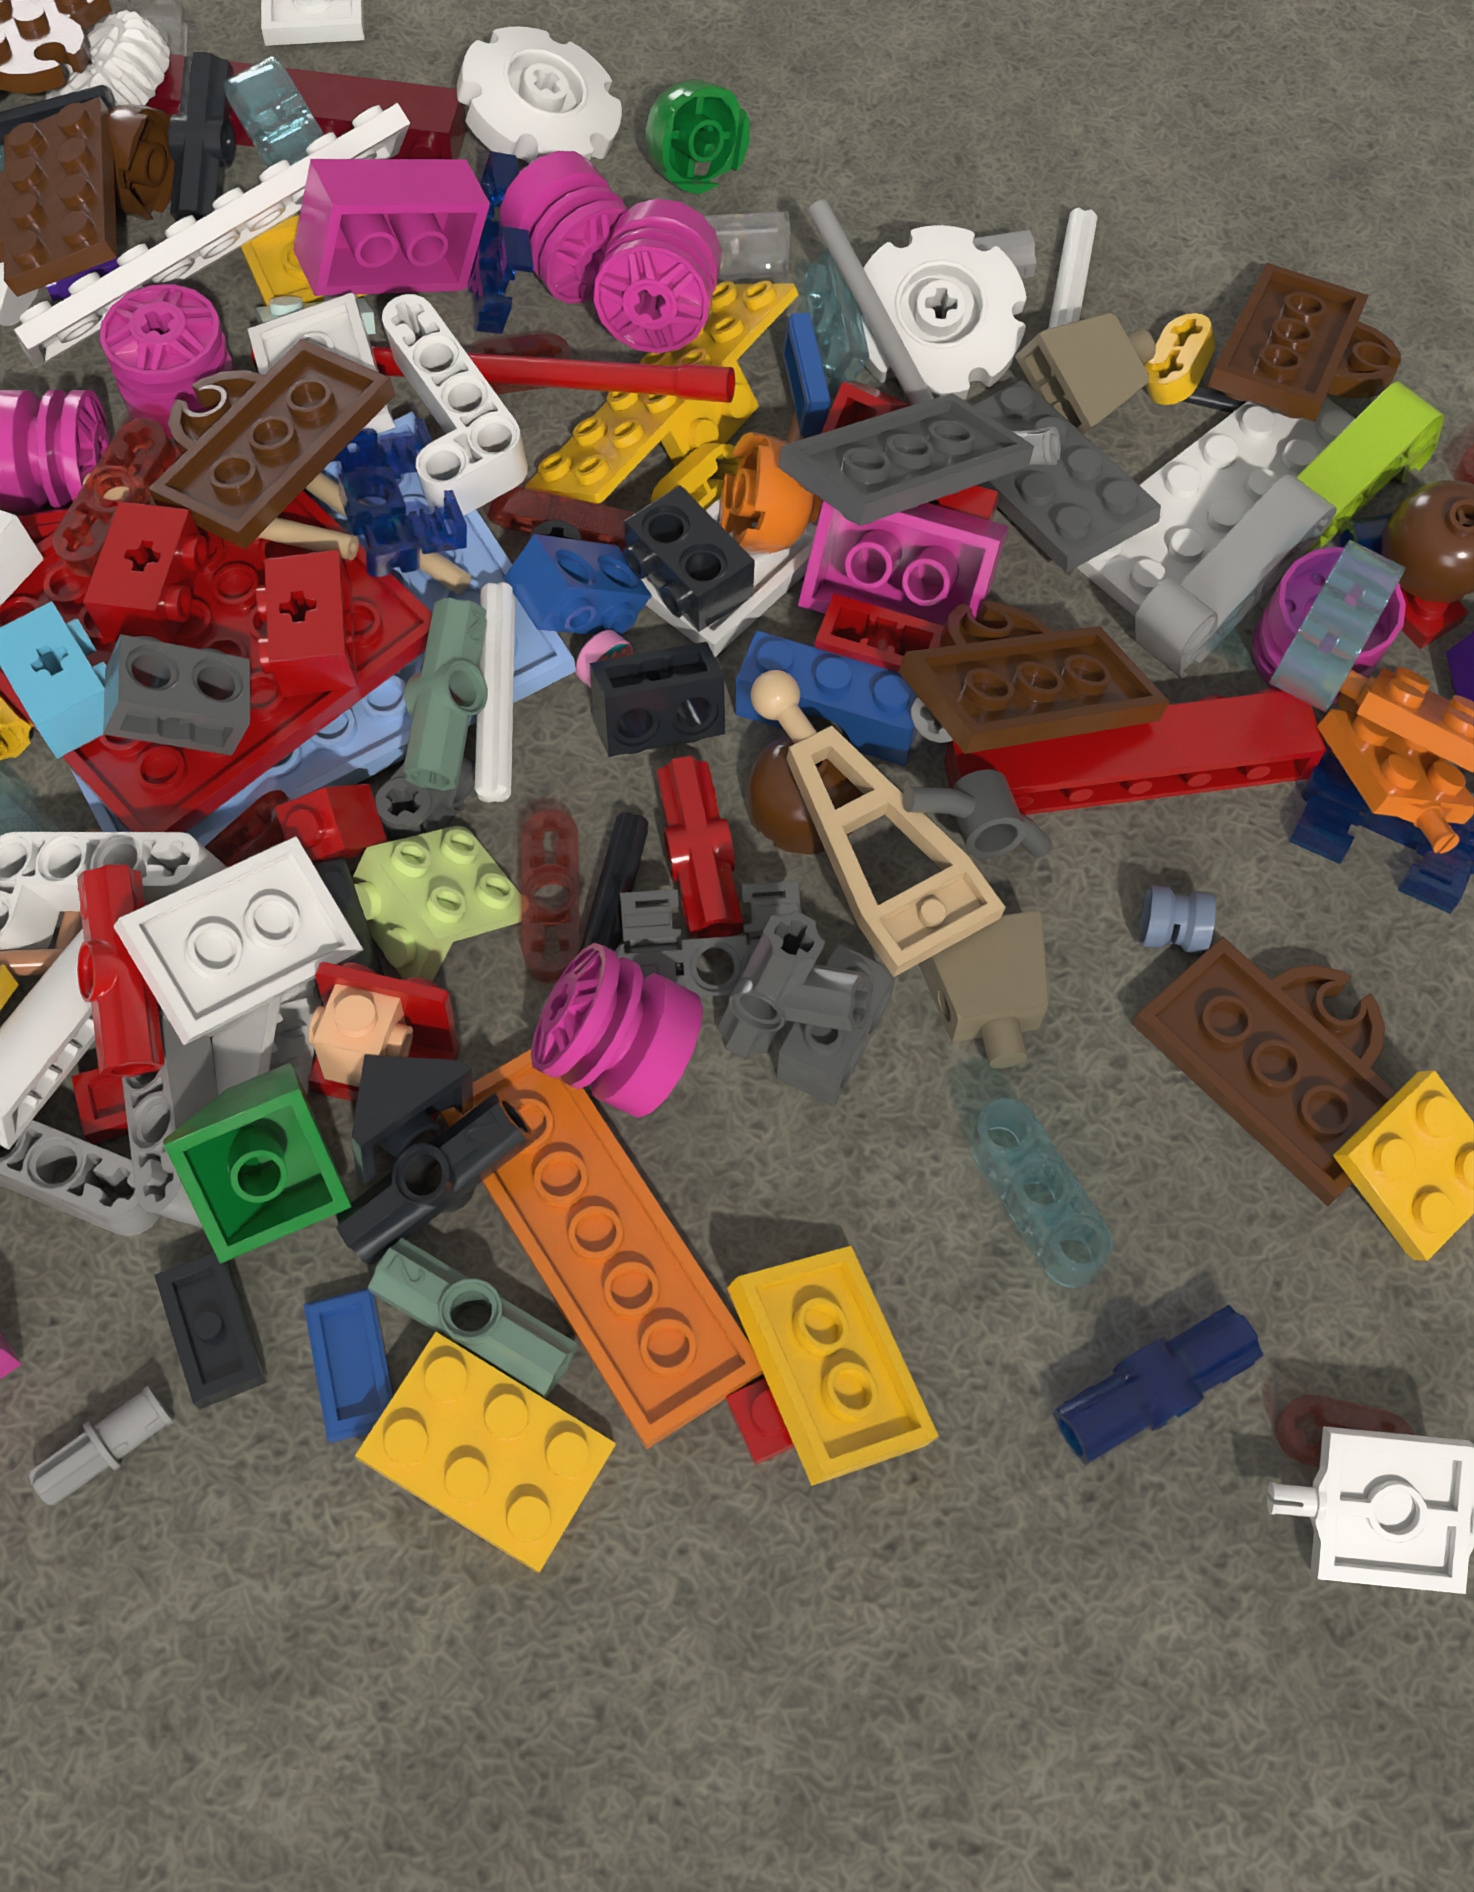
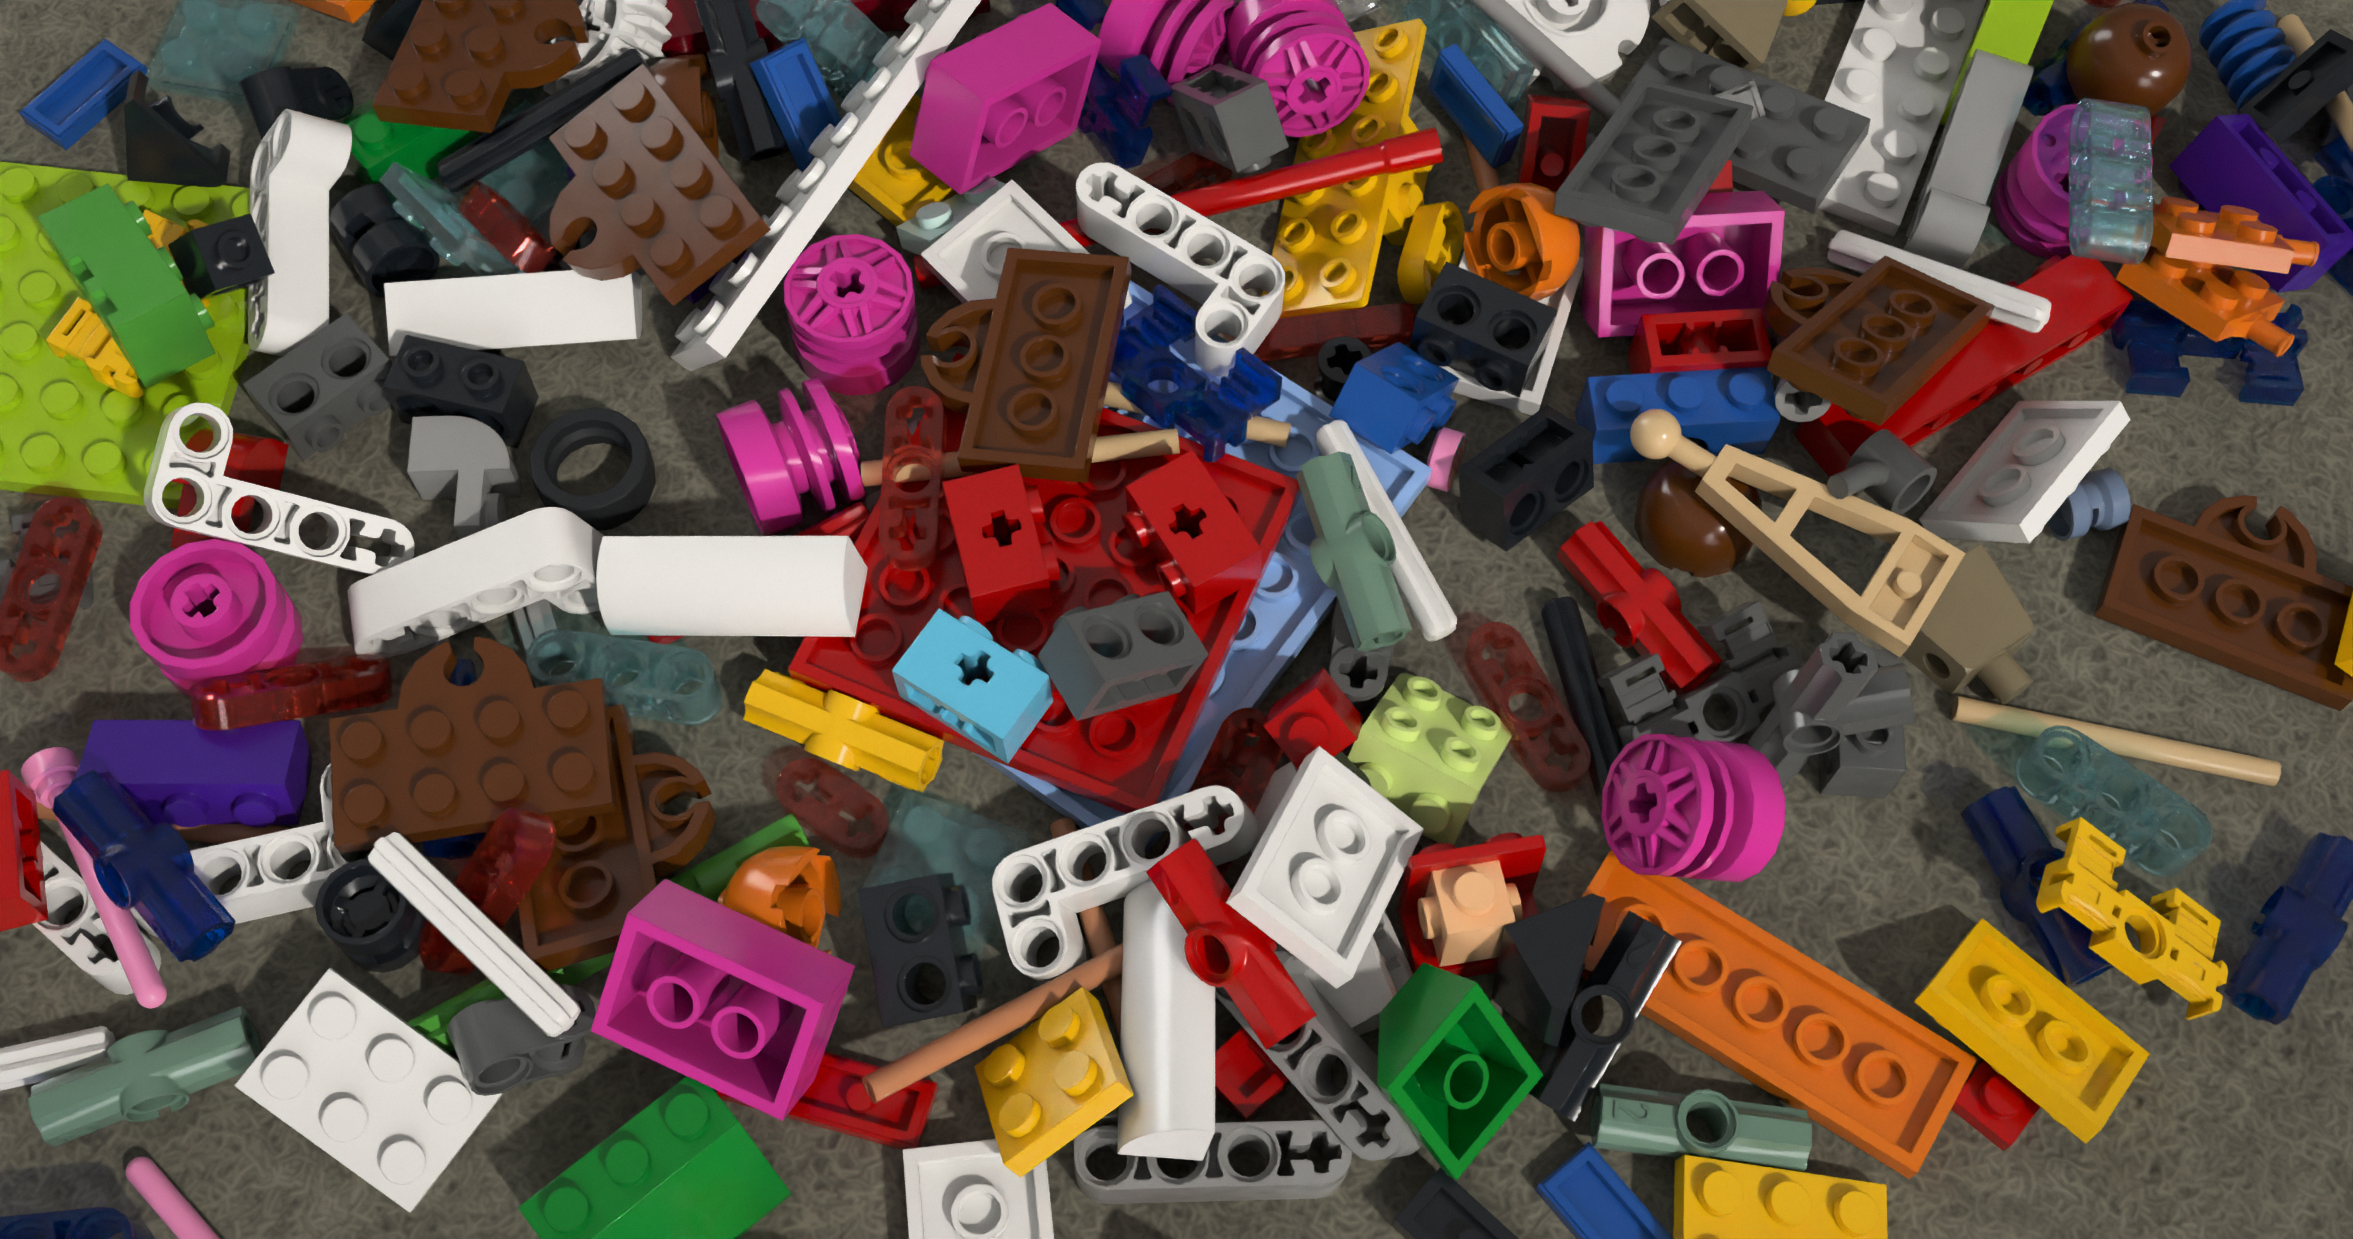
camera: 25 degrees left, 0 degrees up
none -> blue tile [749,38,842,172]
none -> brick [1168,63,1289,174]
none -> white axle [1827,230,2051,333]
none -> white plate [1919,401,2130,544]
none -> tan piece [1951,696,2281,786]
none -> clear blue piece [1961,786,2114,988]
none -> yellow piece [2036,817,2228,1020]

